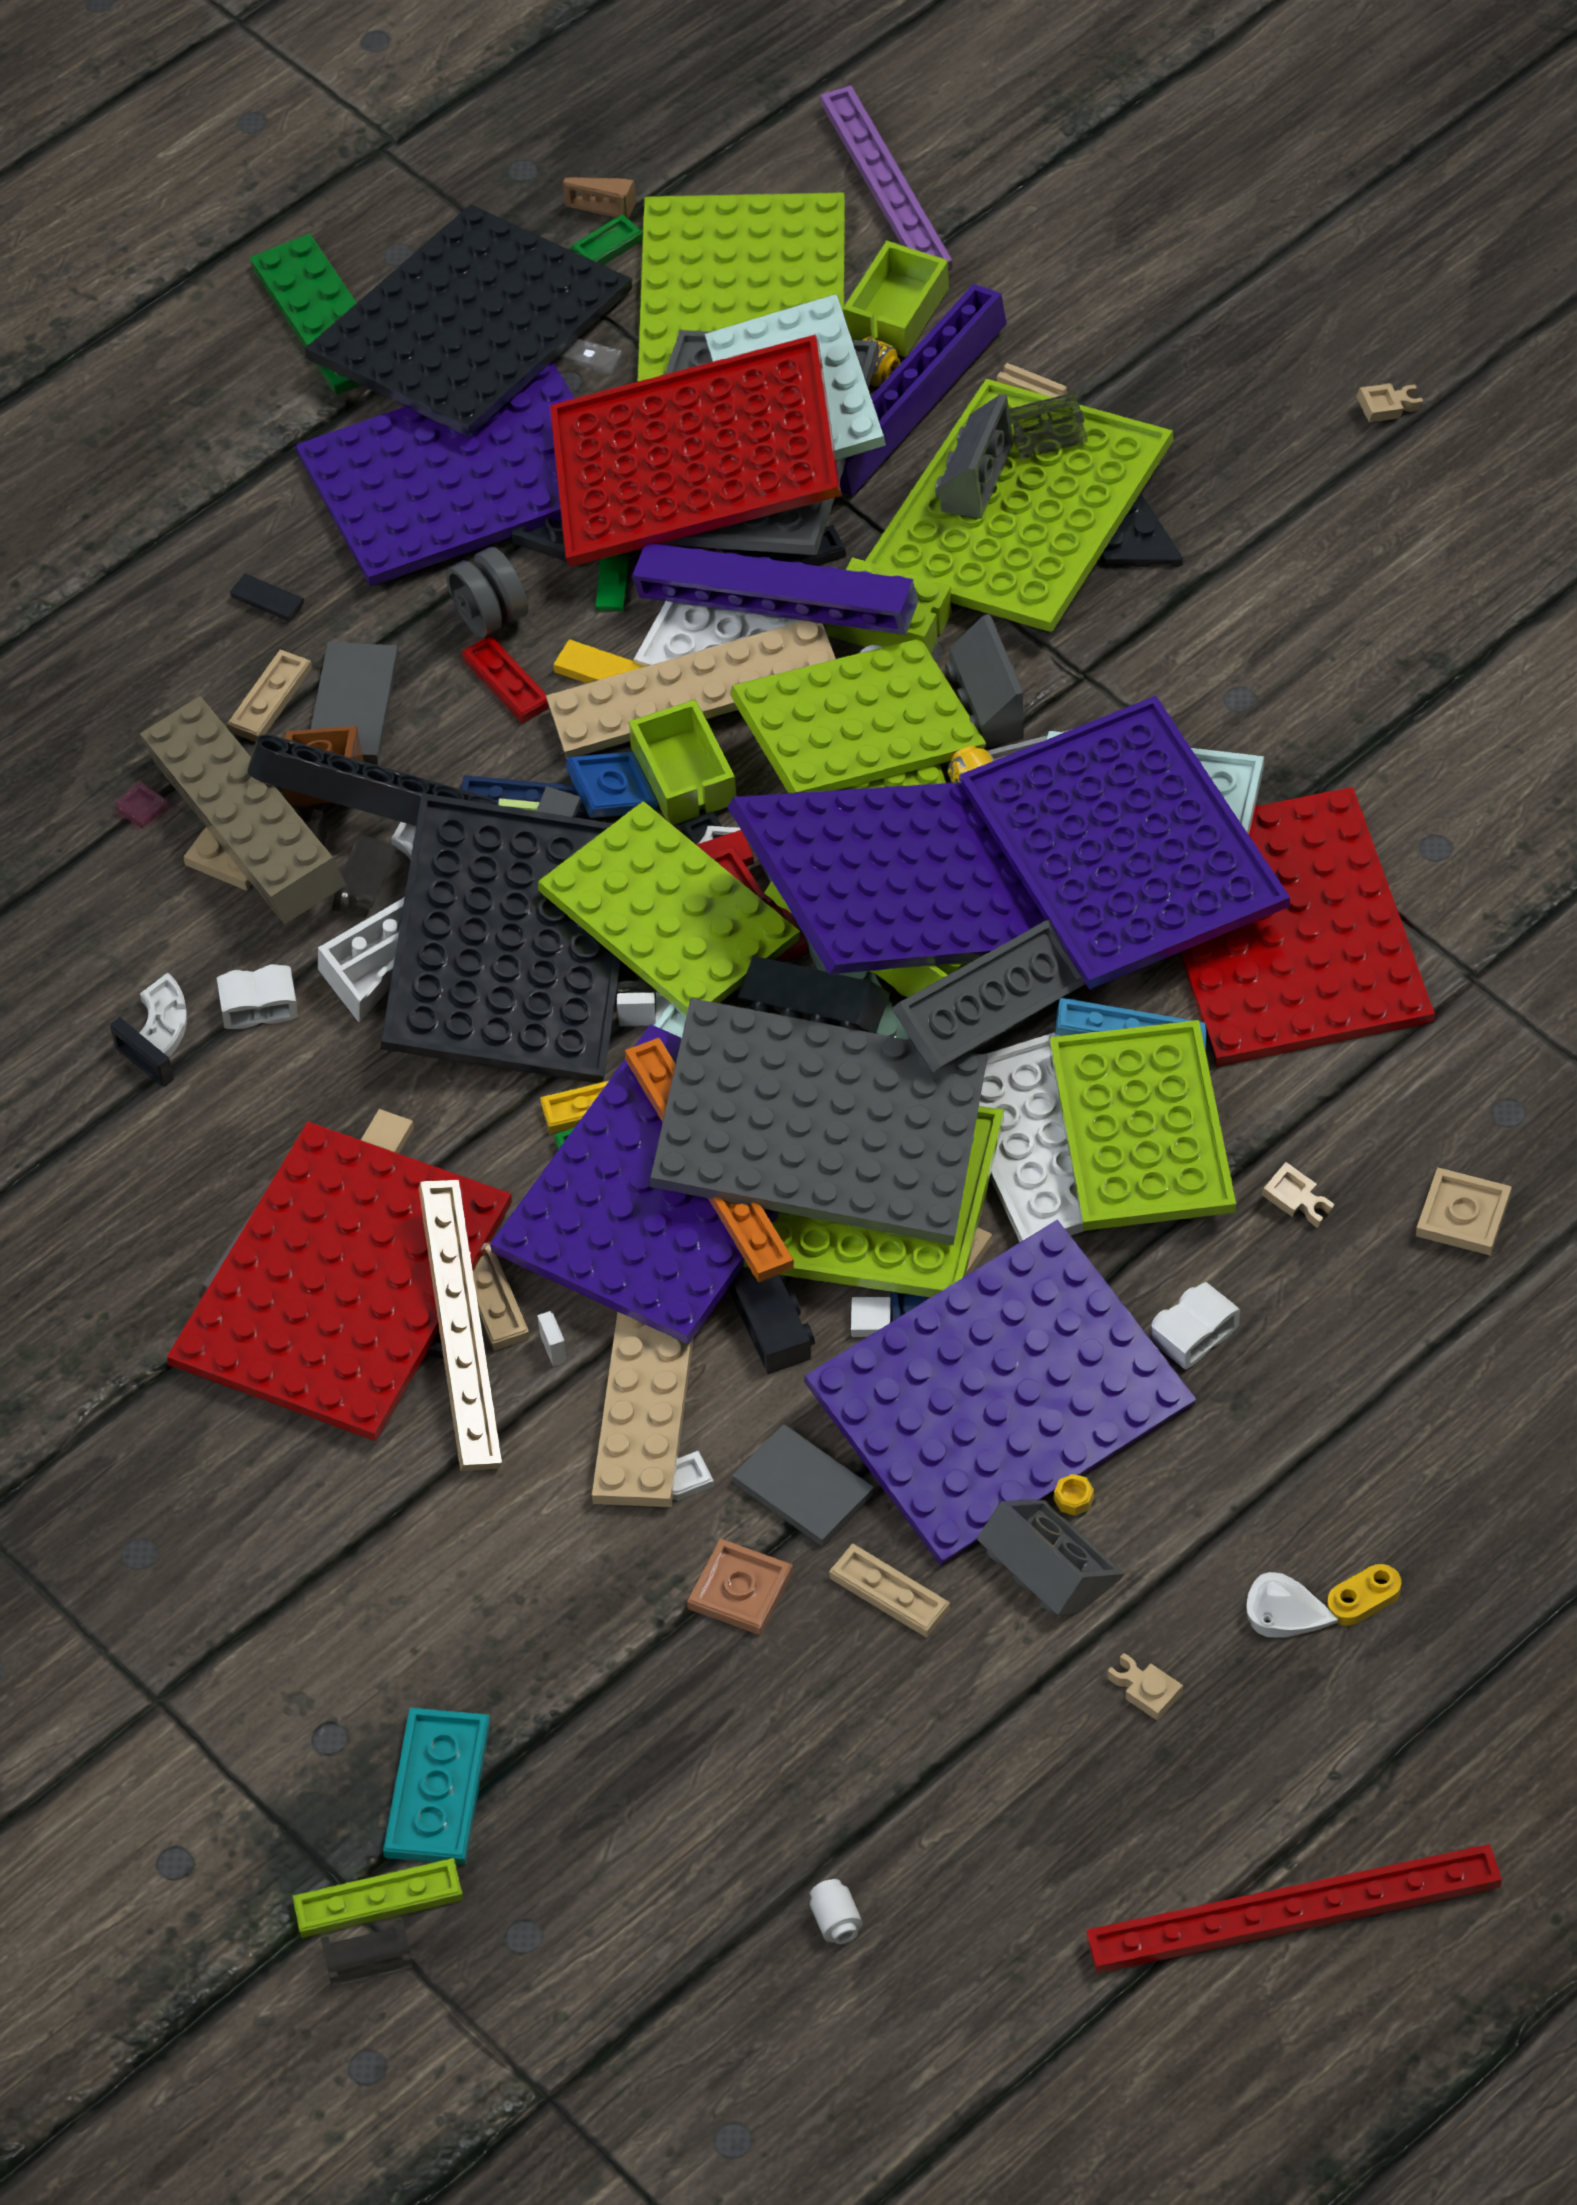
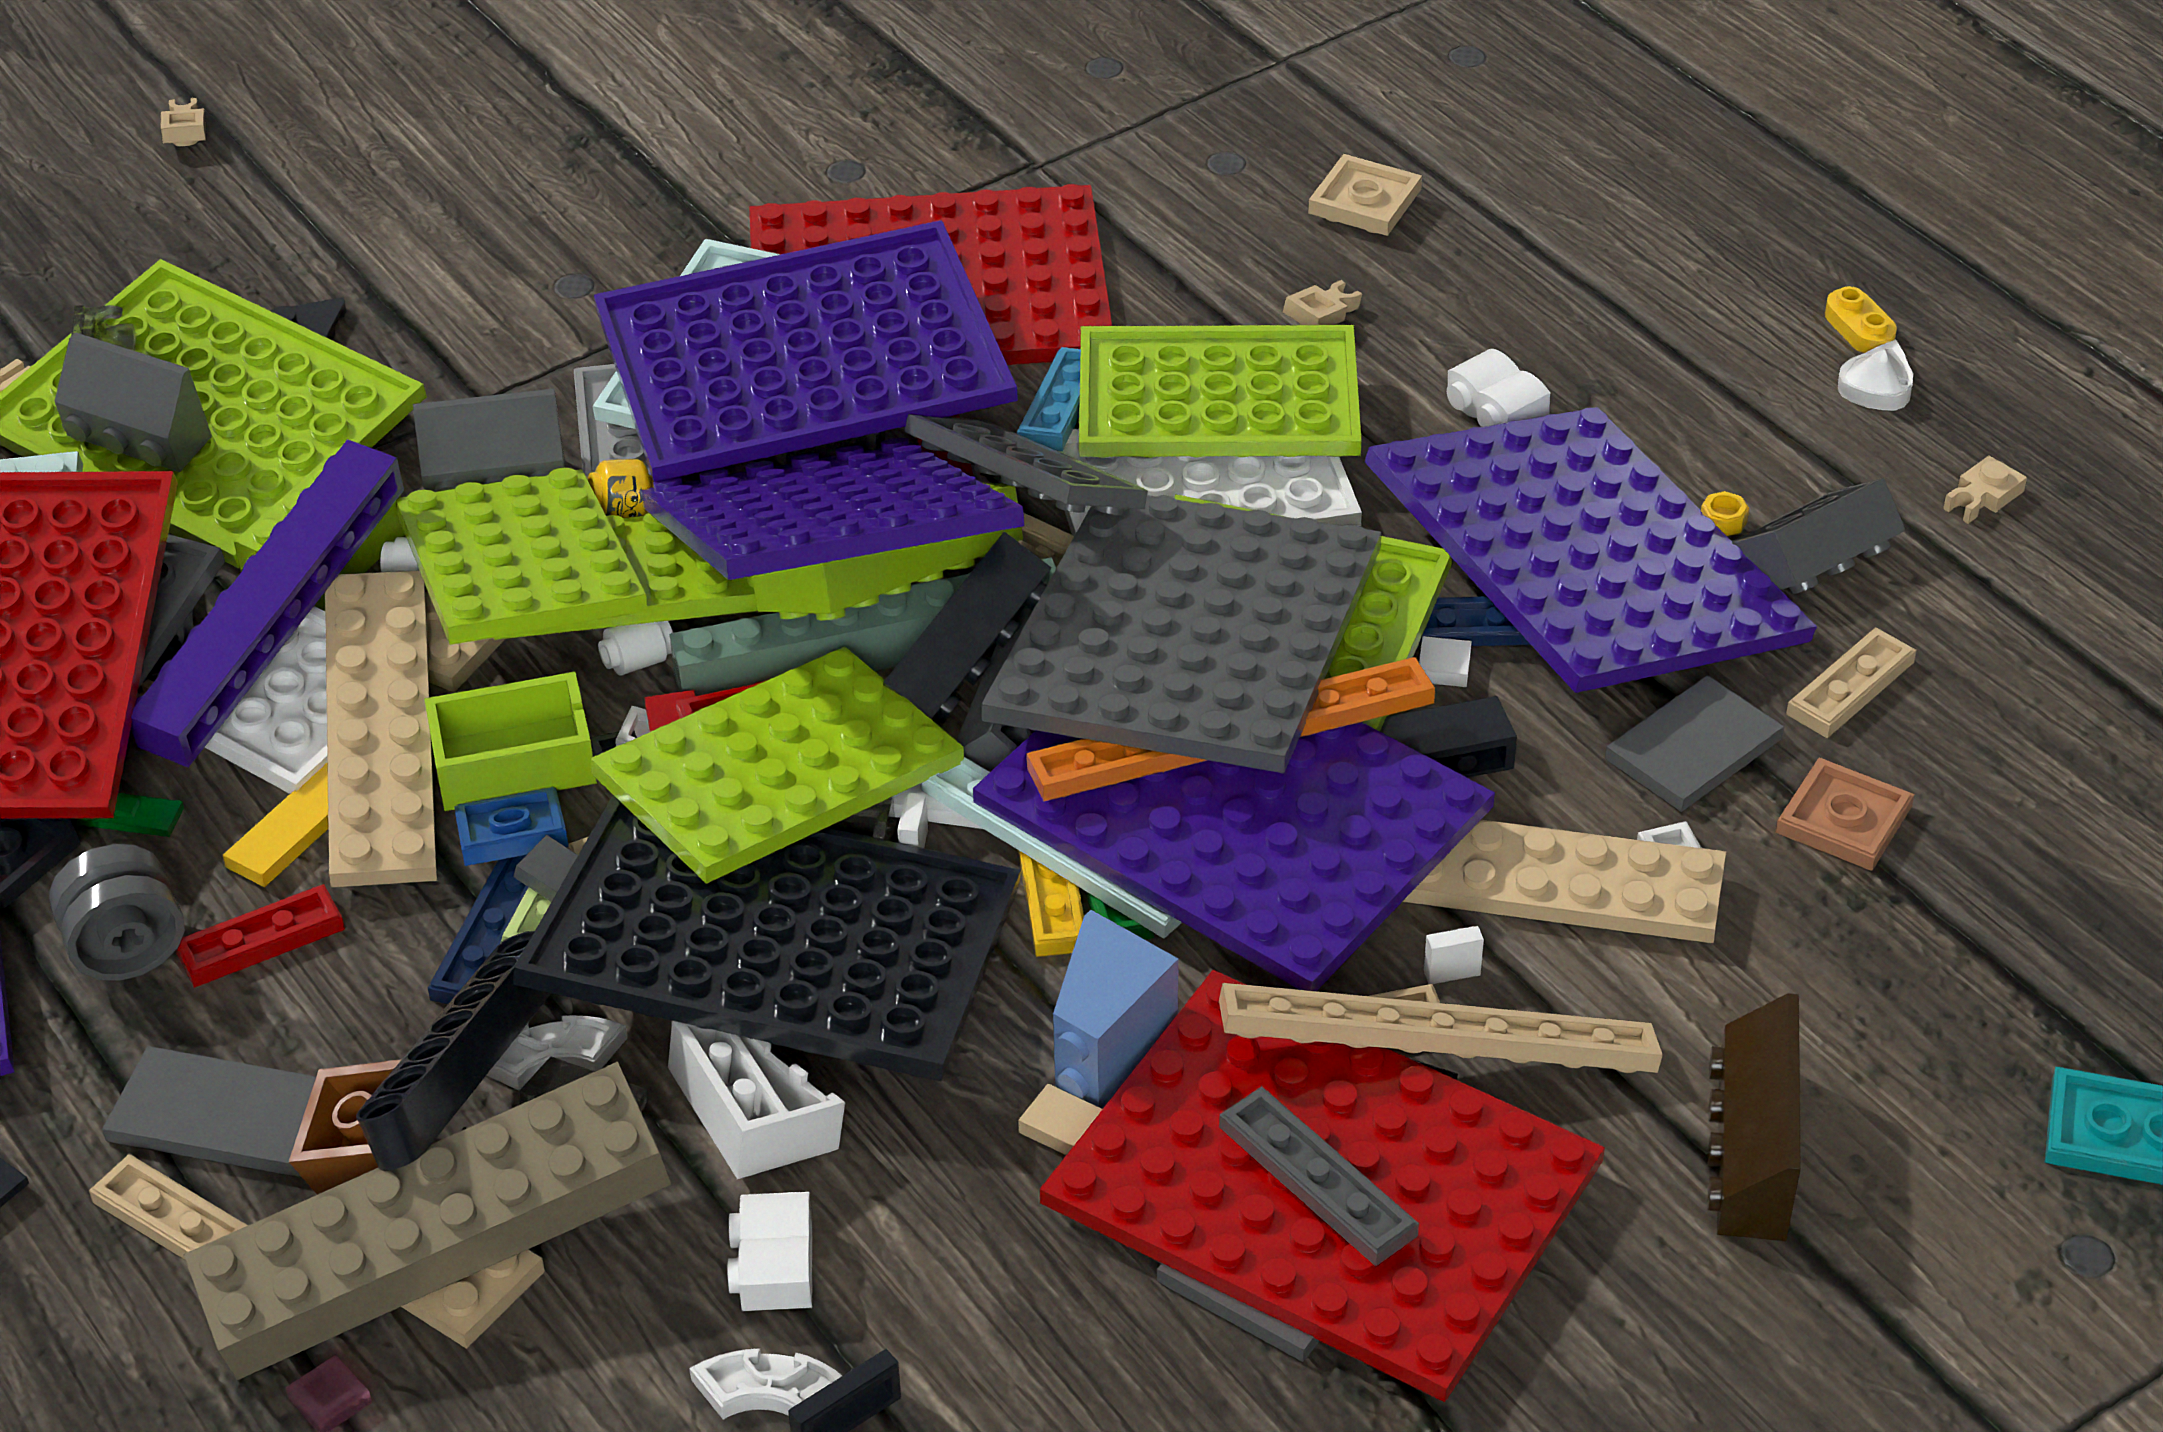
camera: 85 degrees left, 10 degrees down
none -> medium blue slope [1053,910,1178,1108]
none -> dark grey tile [1219,1086,1419,1266]
none -> dark brown slope [1707,993,1801,1241]

